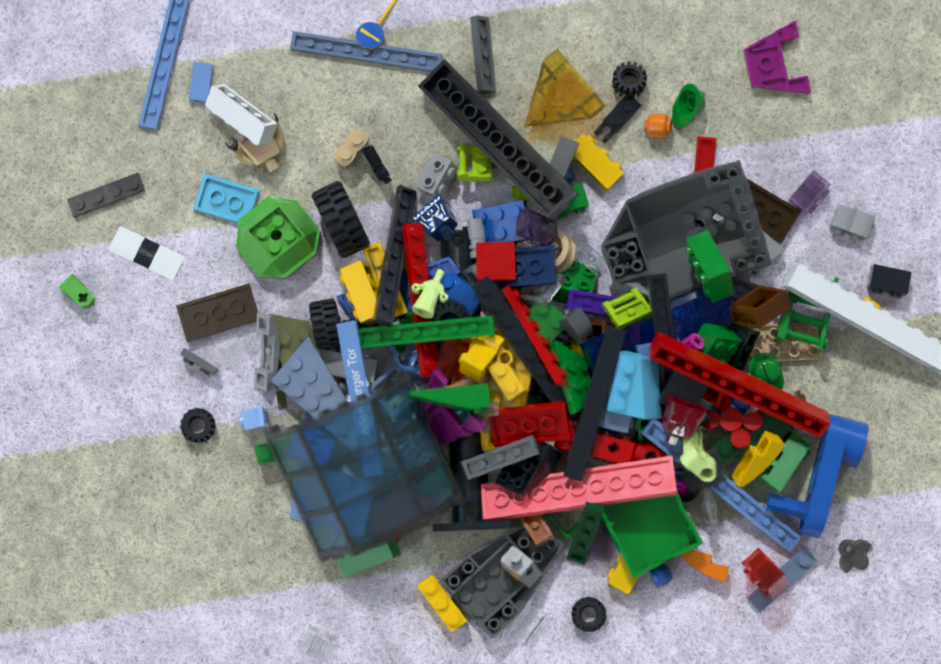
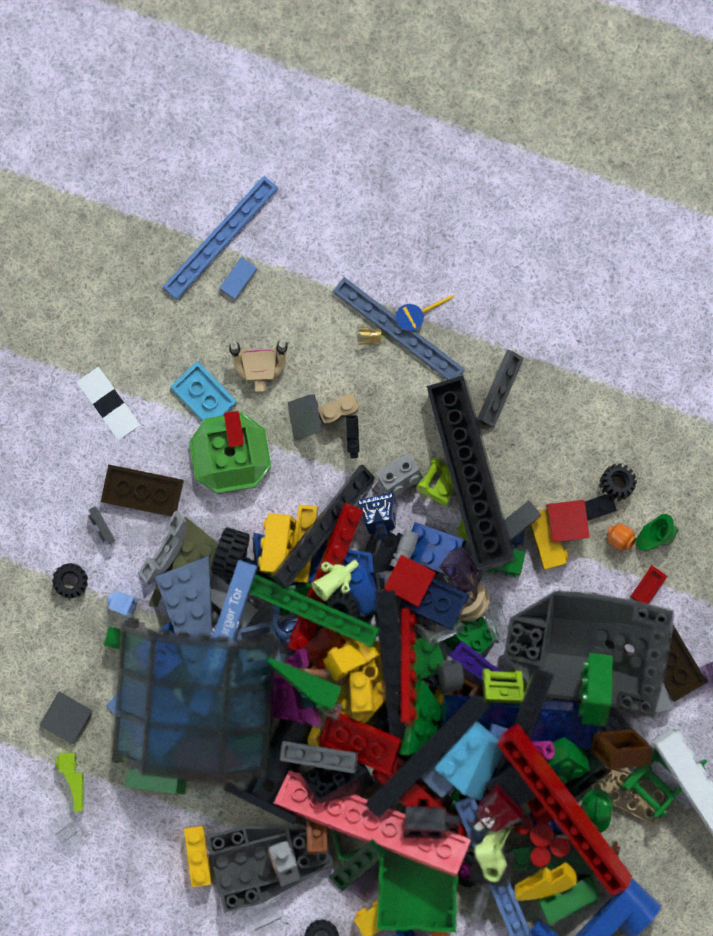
camera: 30 degrees right, 0 degrees up
bright green piece [59,273,95,309] -> none
black plate [67,172,146,217] -> none
white brick [205,84,278,146] -> none
black tyre [311,181,370,258] -> none
clear yellow wedge [524,48,607,127] -> none
none -> dark grey tile [40,691,93,744]
none -> lime slope [55,753,84,812]
none -> red sticker [224,411,244,447]
none -> dark grey tile [288,394,322,440]
none -> pearl gold piece [358,325,386,345]
none -> black hinge [405,806,460,839]
none -> red tile [546,500,590,543]

